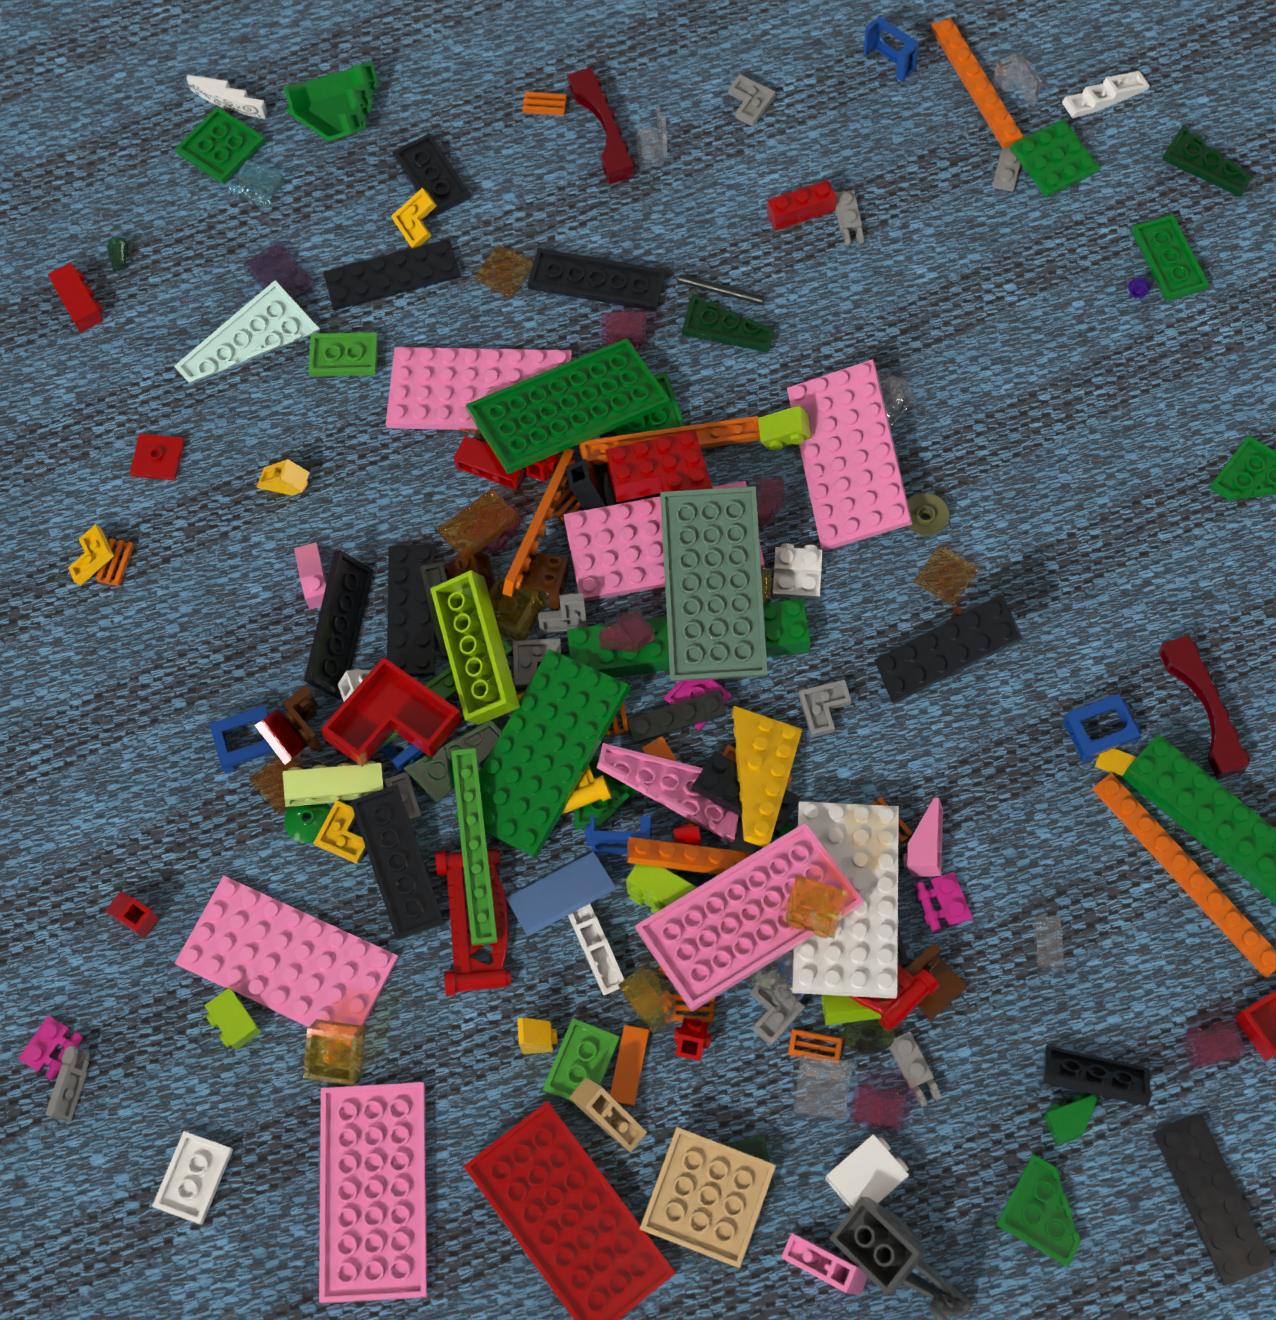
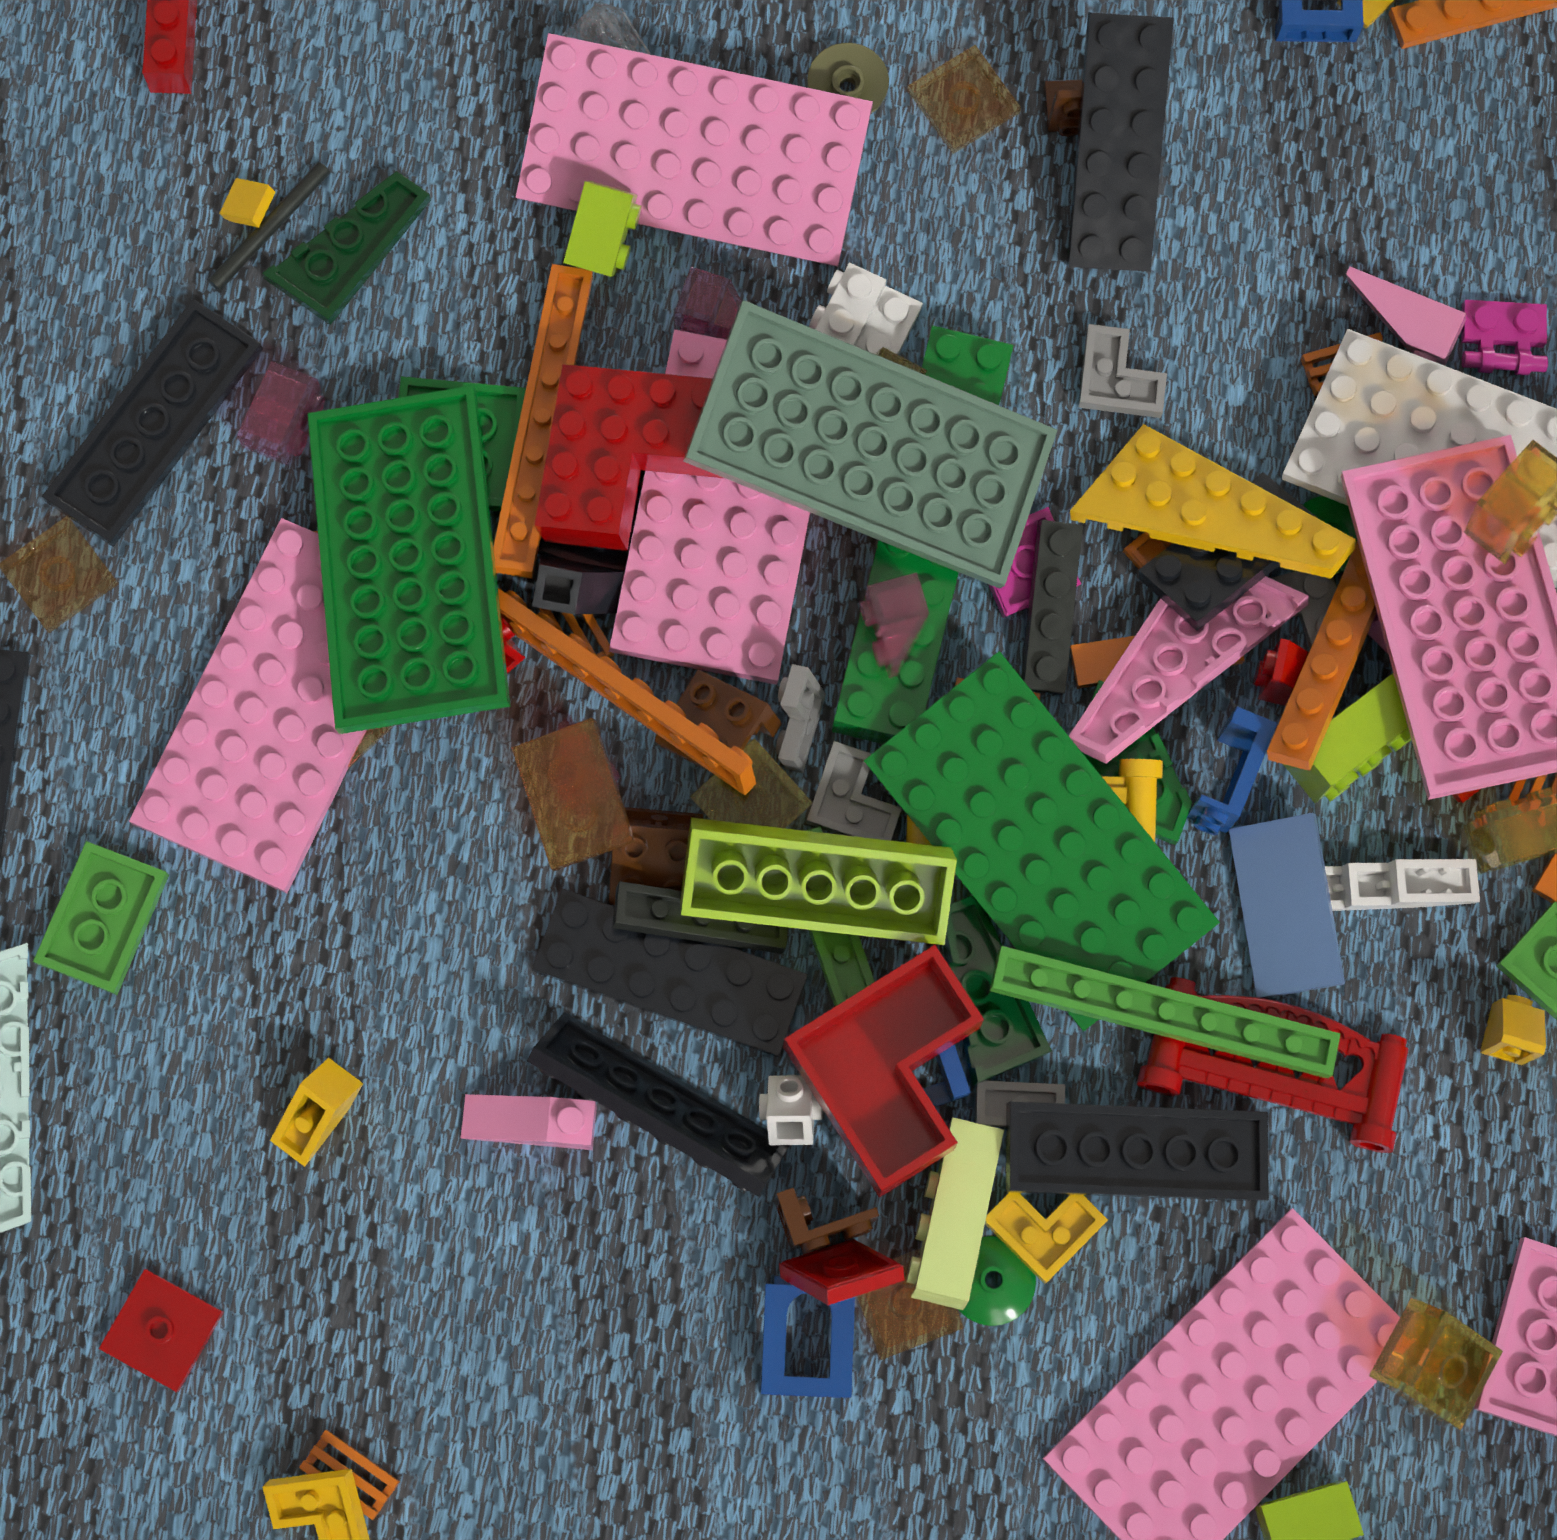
camera: 80 degrees left, 10 degrees up
red brick [453,436,526,491] -> none
none -> yellow tile [219,178,275,228]

